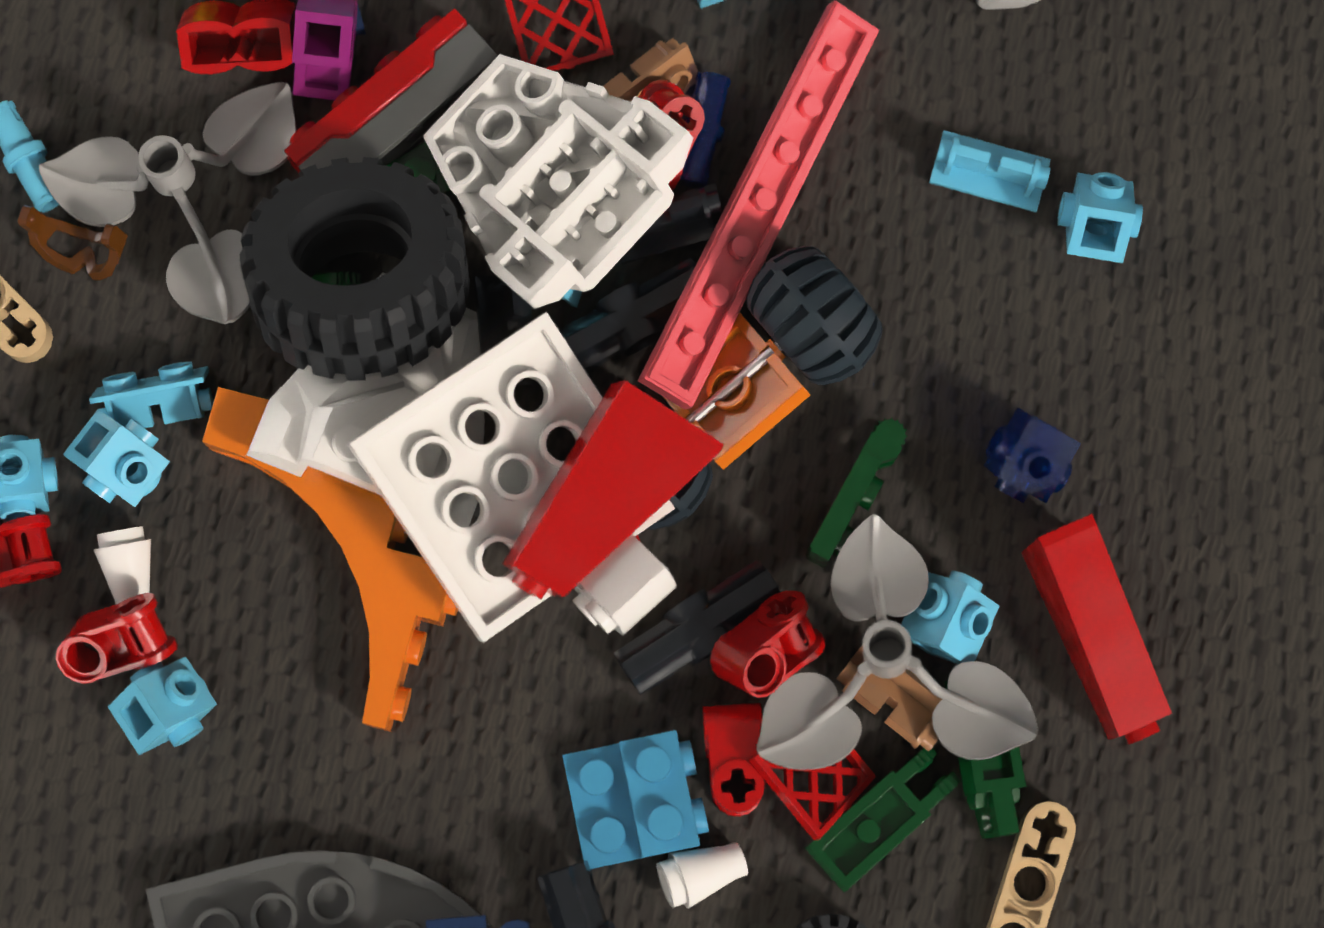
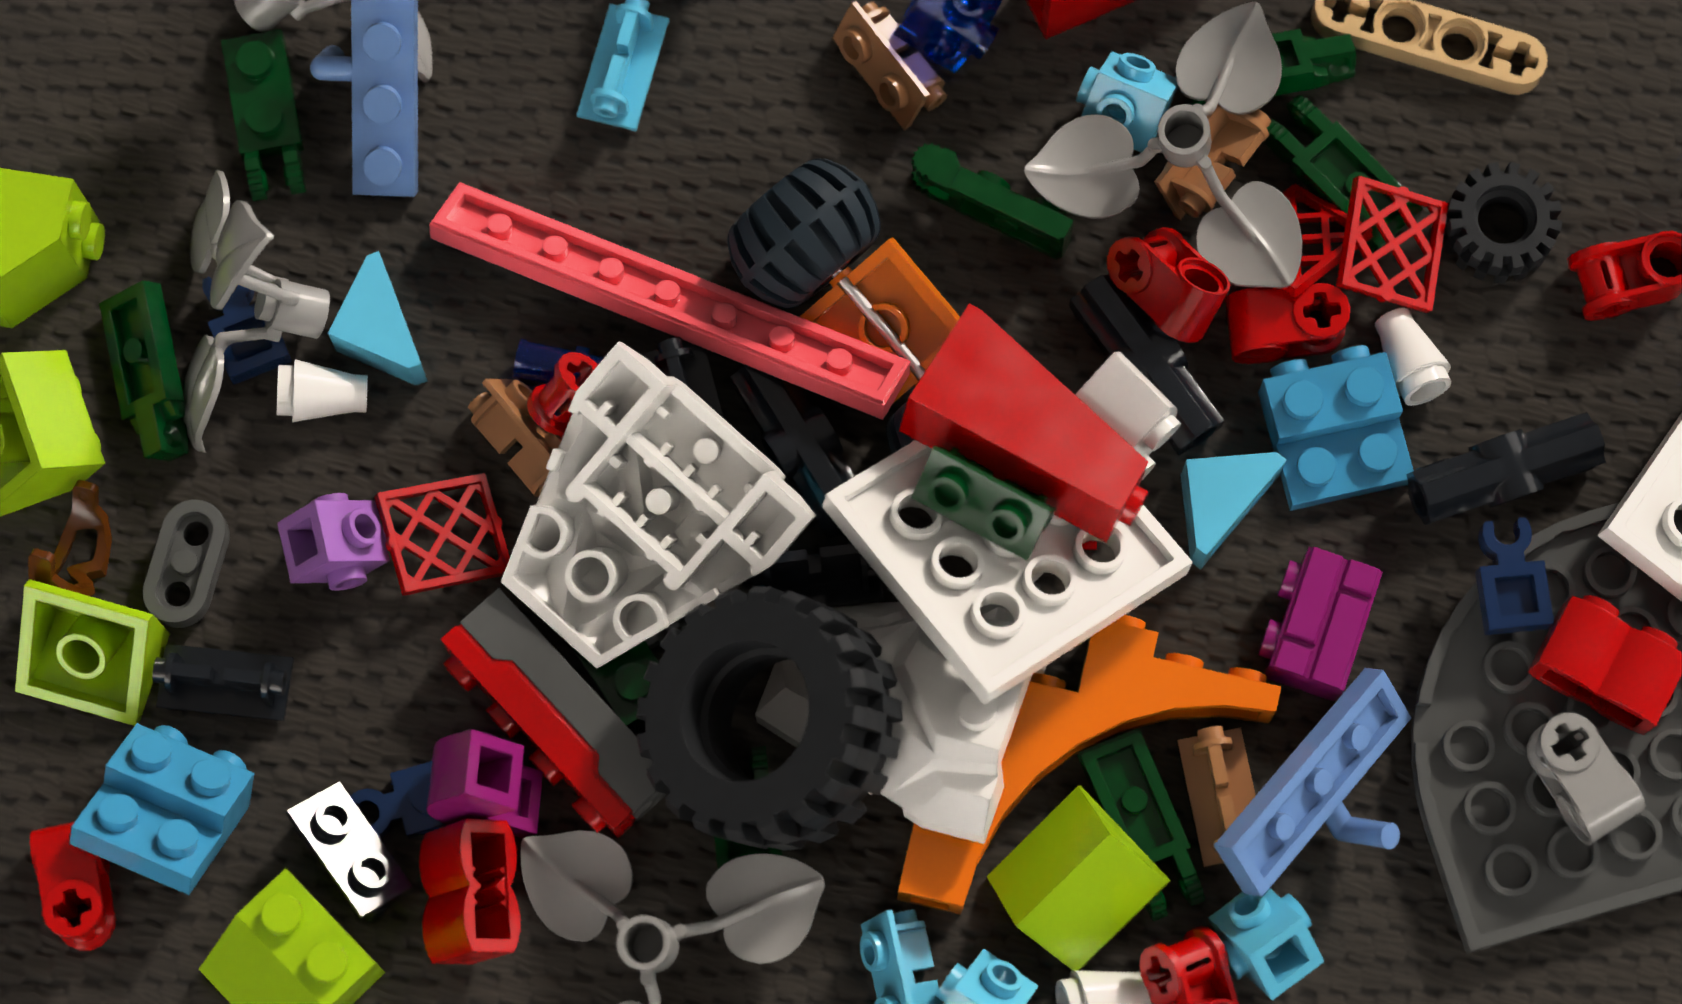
camera: 90 degrees left, 5 degrees down
none -> medium nougat hinge [832,1,947,130]
none -> dark green hinge [911,446,1056,561]
none -> lime slope [986,786,1171,971]
none -> dark green hinge [1077,728,1205,921]
none -> medium nougat hinge [1177,726,1256,867]
none -> medium azure slope [1181,452,1287,570]
none -> medium blue plate [1213,668,1412,897]
none -> magenta brick [1258,547,1383,701]
none -> red window [1336,175,1449,313]

